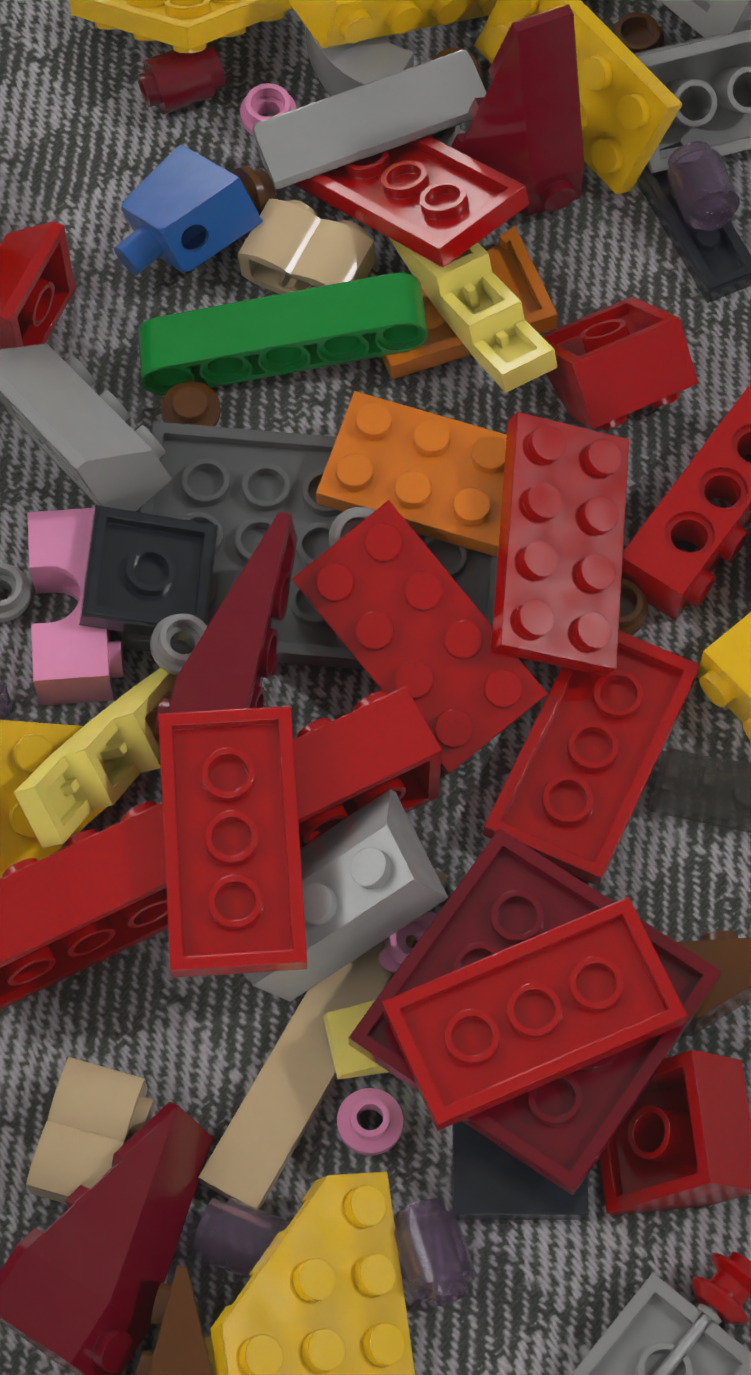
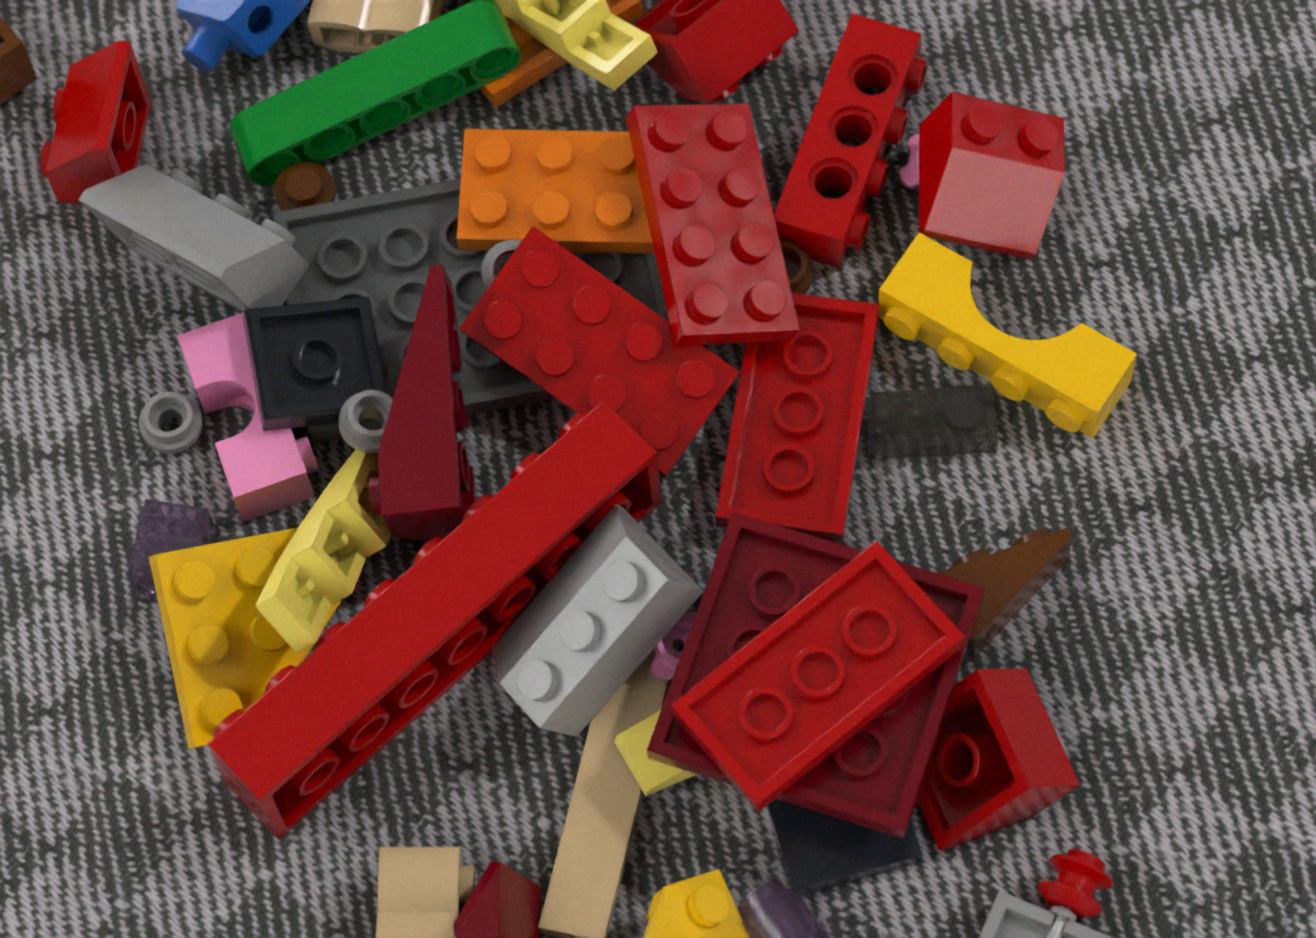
camera: 10 degrees left, 0 degrees up
red plate [158,706,307,978] -> none
bright pink plate [337,1088,403,1156] -> none

